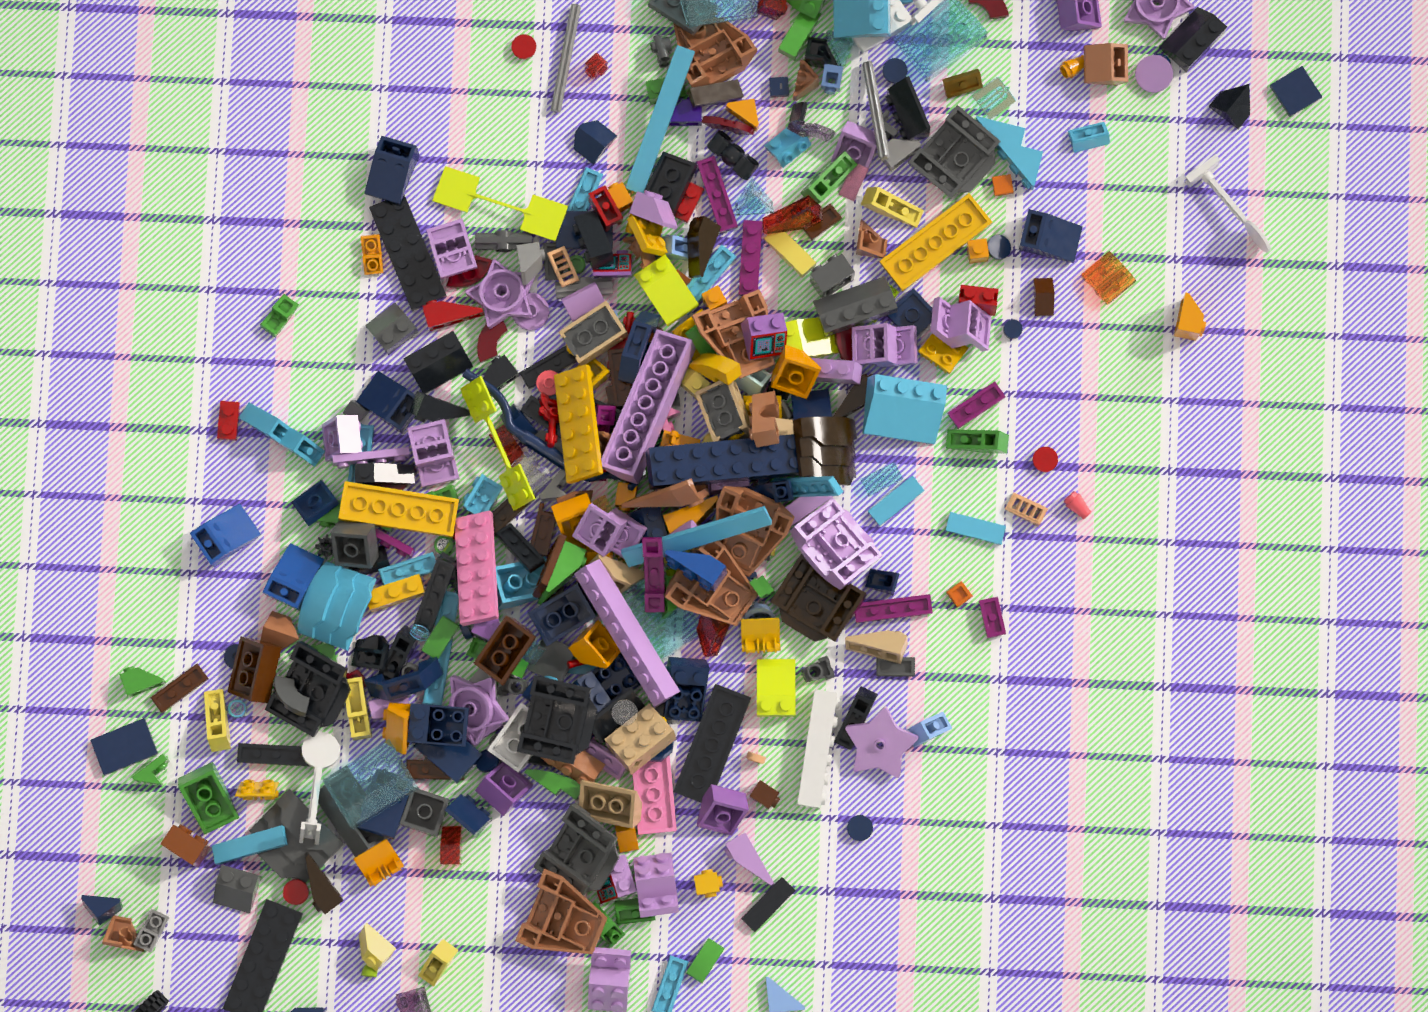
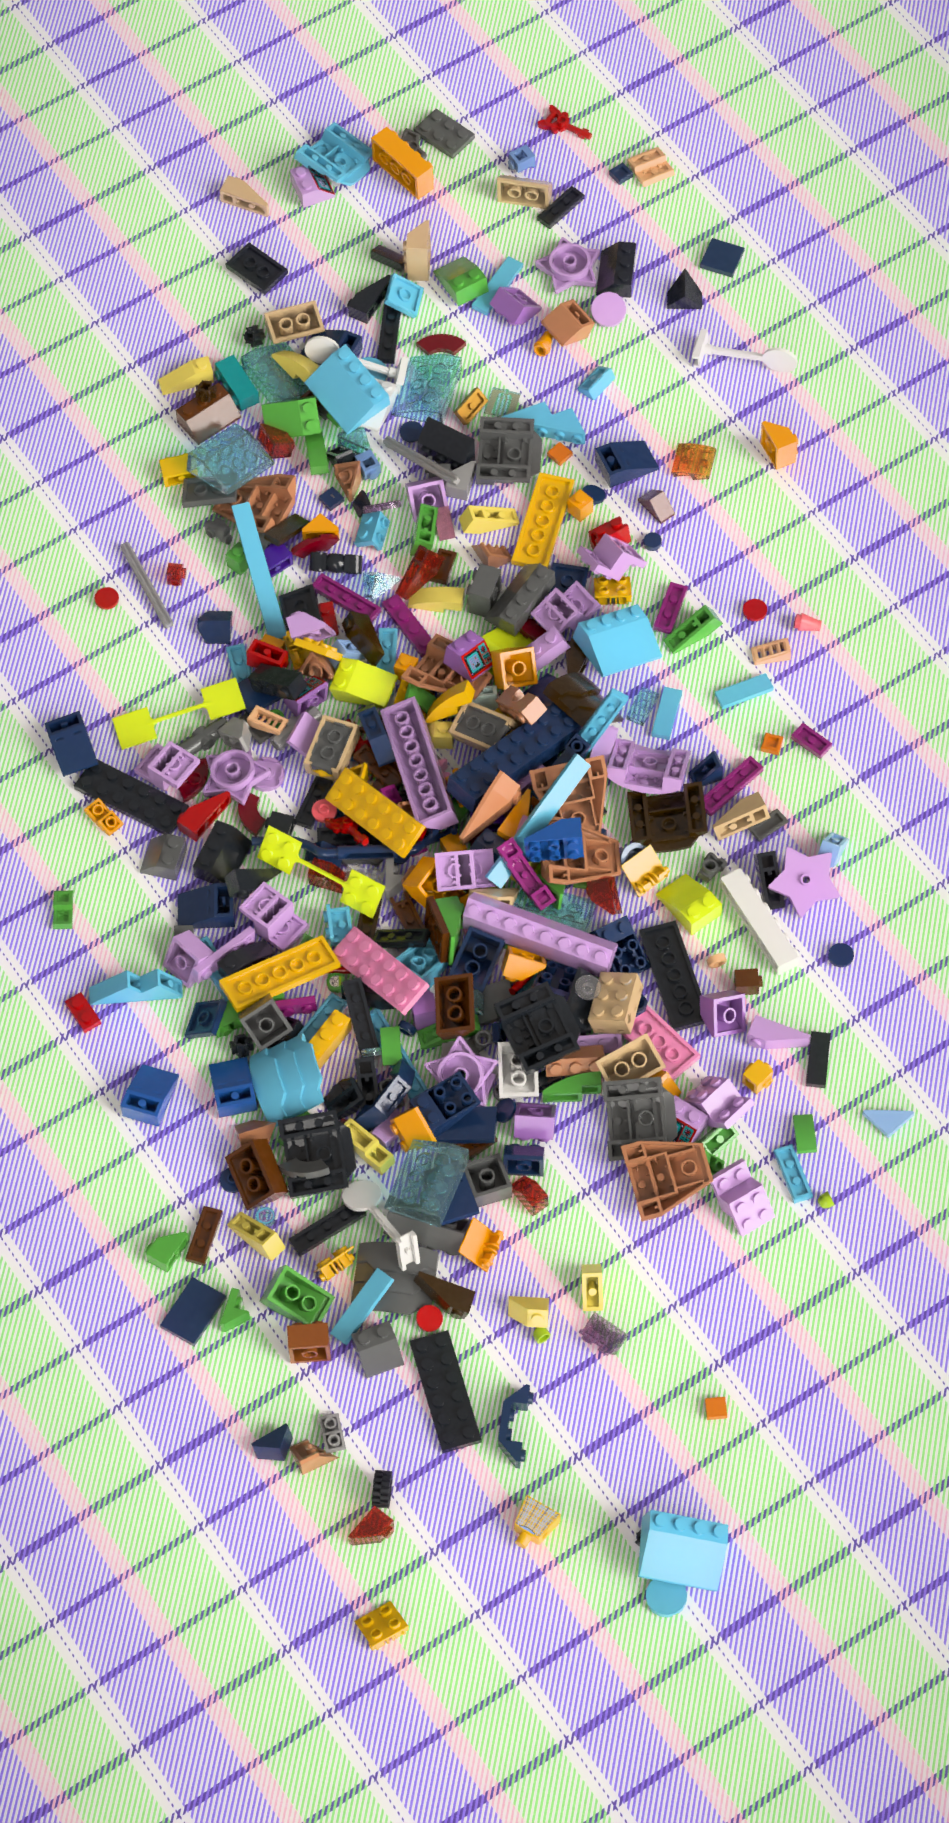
camera: 40 degrees left, 20 degrees down
bright green slope [749,575,775,598] -> none

